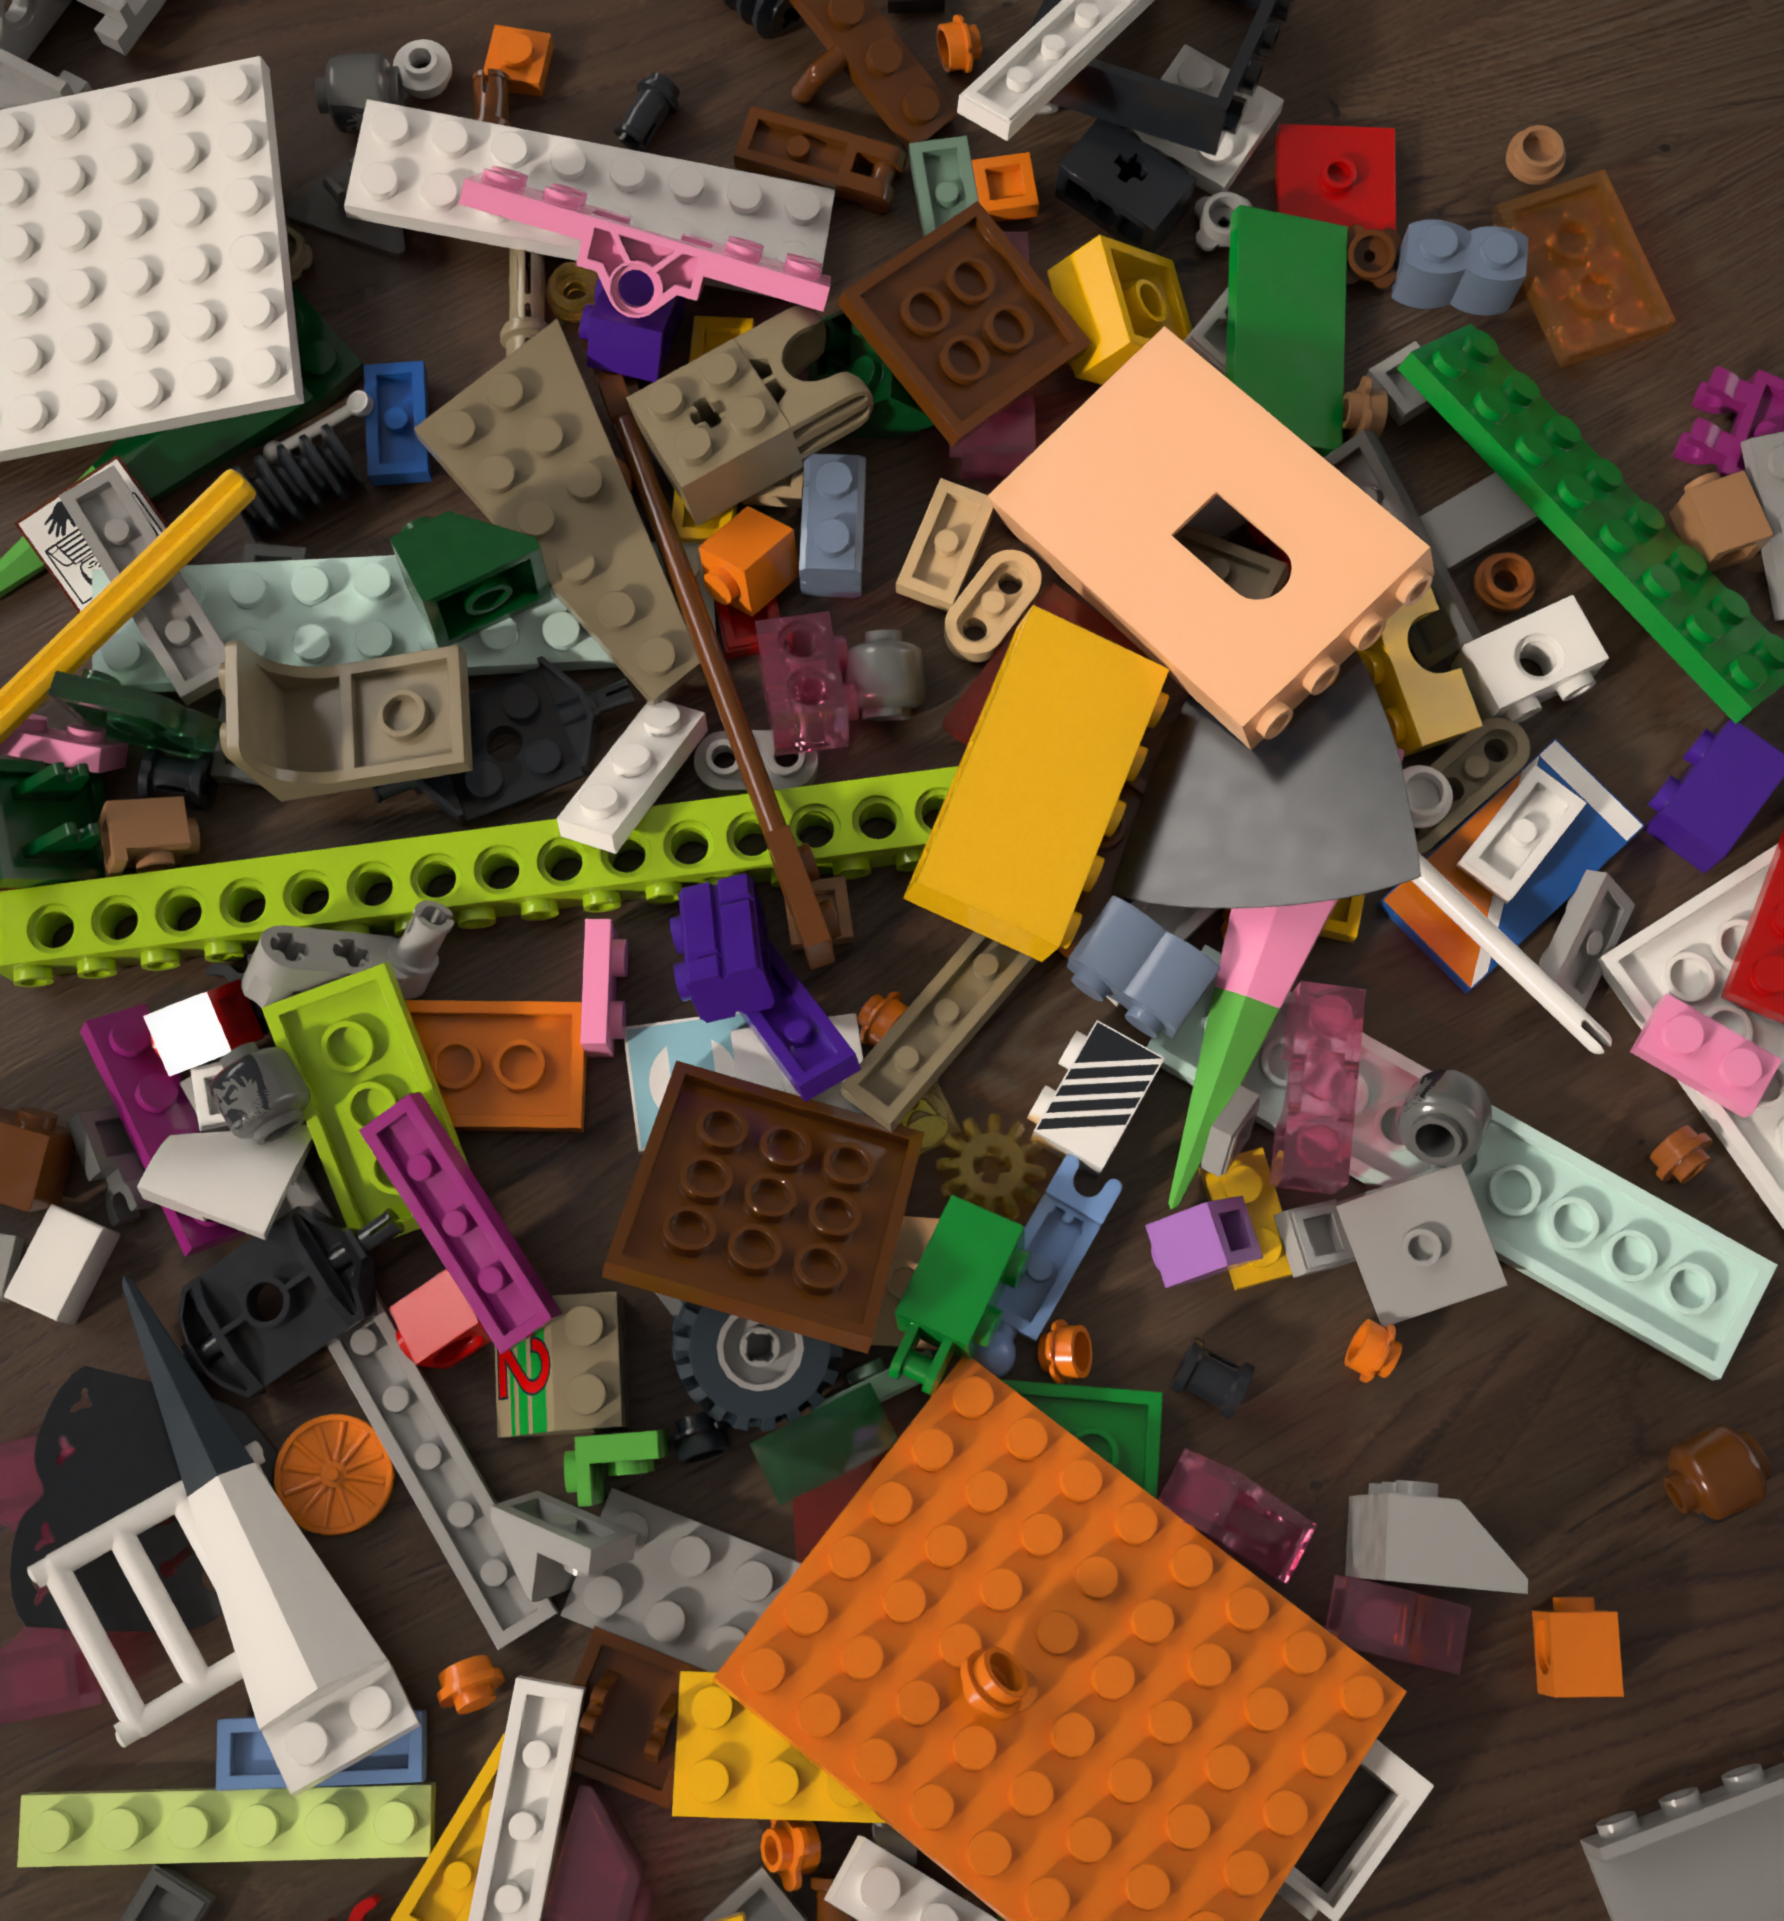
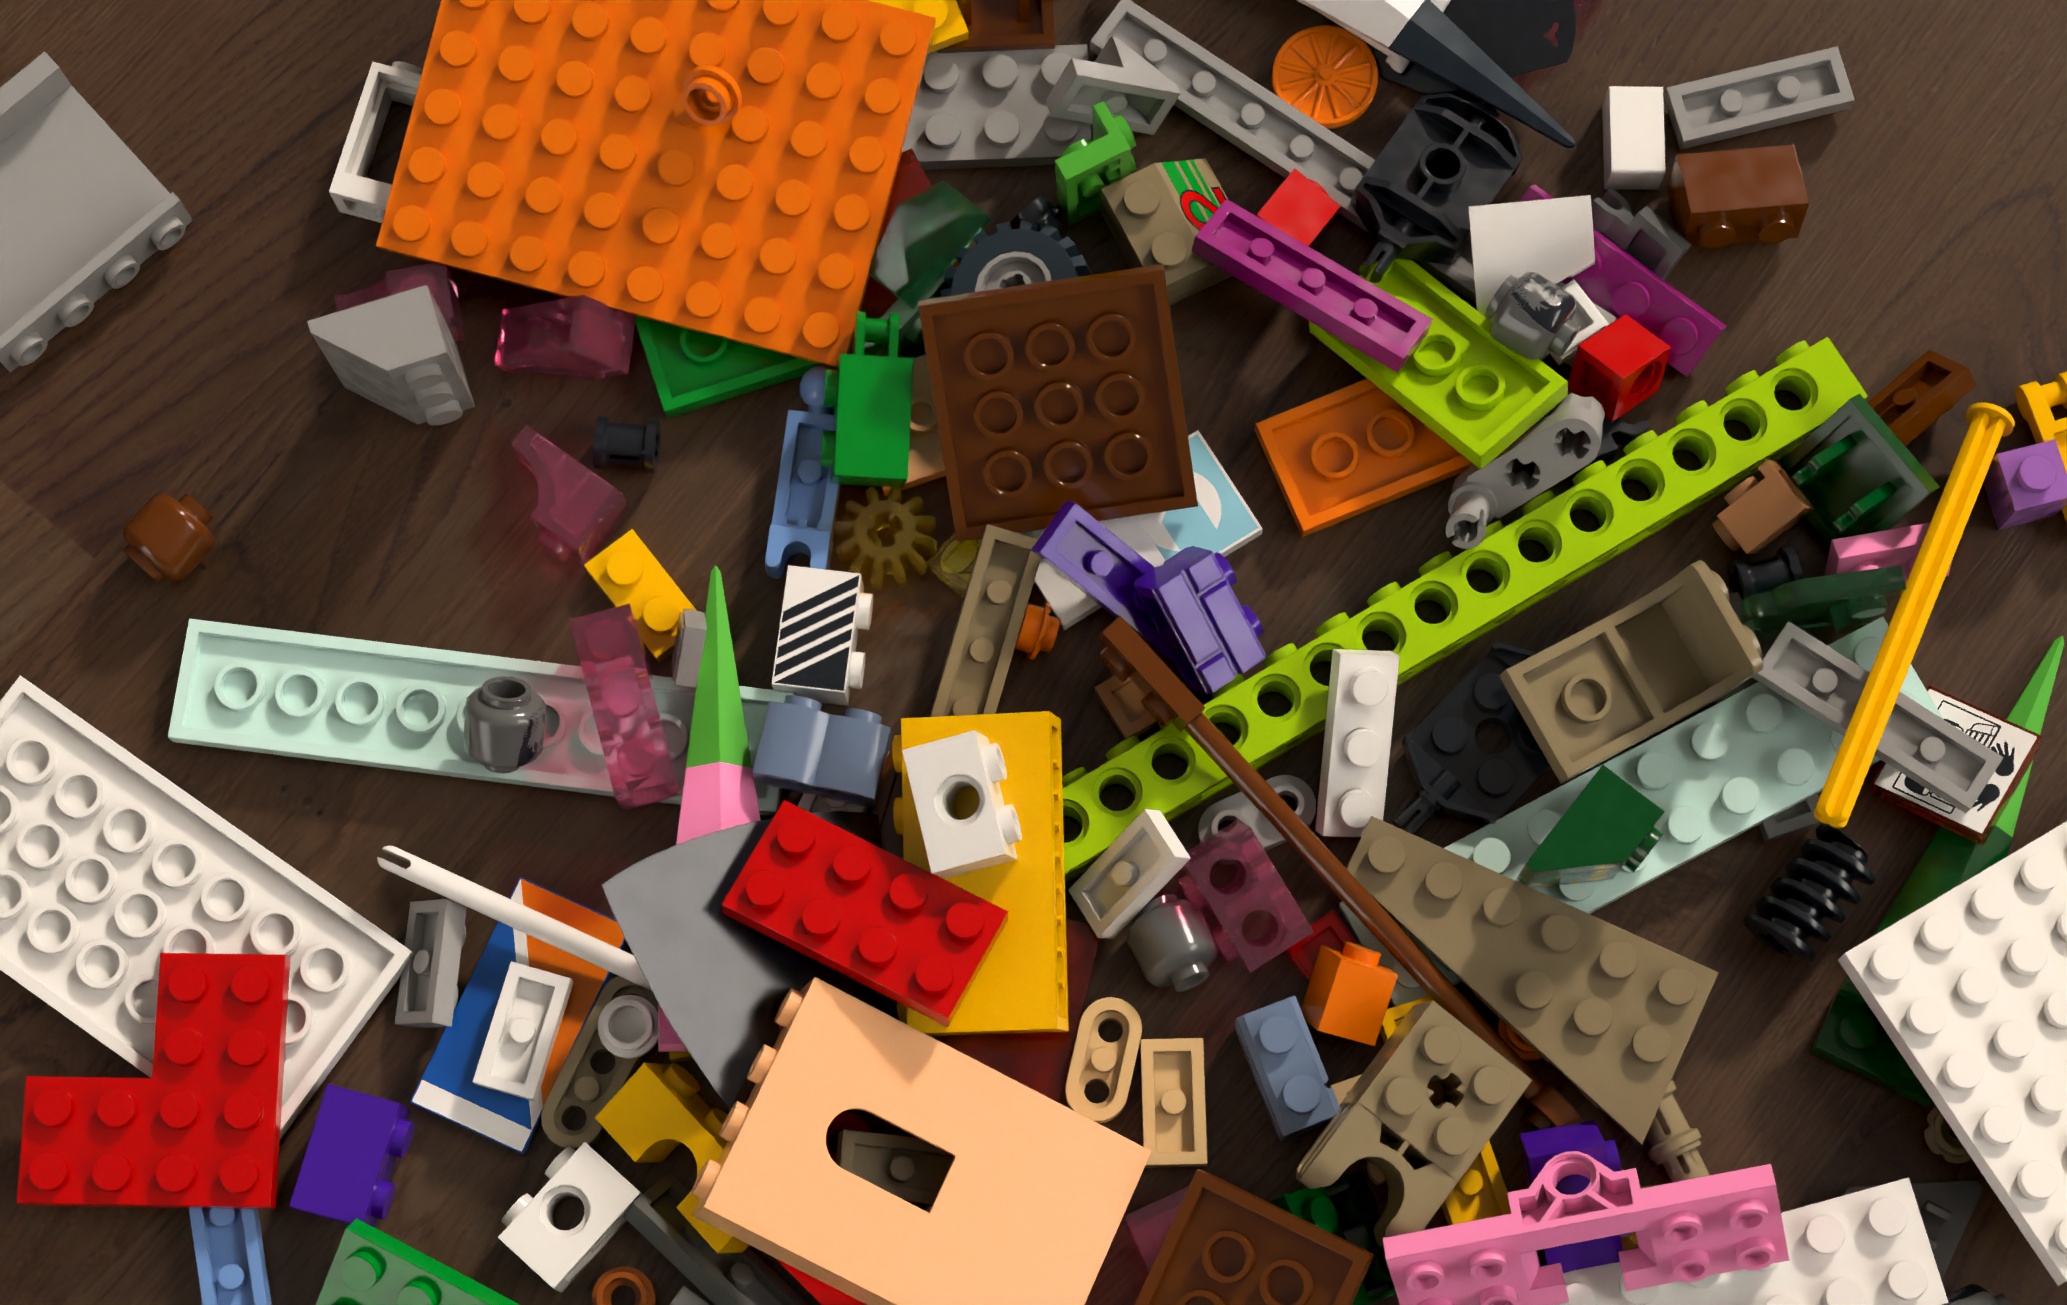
camera: 160 degrees right, 0 degrees up
light grey hinge [263,390,374,465] -> none
blue plate [364,361,432,486] -> none
bright pink plate [580,919,628,1058] -> none
orange plate [1038,1319,1093,1384] -> none
medium lavender brick [1145,1196,1263,1288] -> none
light grey tile [1274,1199,1356,1278] -> none
light grey plate [1335,1164,1508,1327] -> none
orange plate [1344,1319,1402,1383] -> none
orange brick [1532,1597,1624,1698] -> none
bright pink plate [1630,993,1782,1118] -> none
dark orange plate [1650,1125,1713,1184] -> none
none -> clear pink arch [511,425,629,565]
none -> red plate [722,800,1008,1027]
none -> white brick [902,730,1022,879]
none -> white plate [1068,809,1191,939]

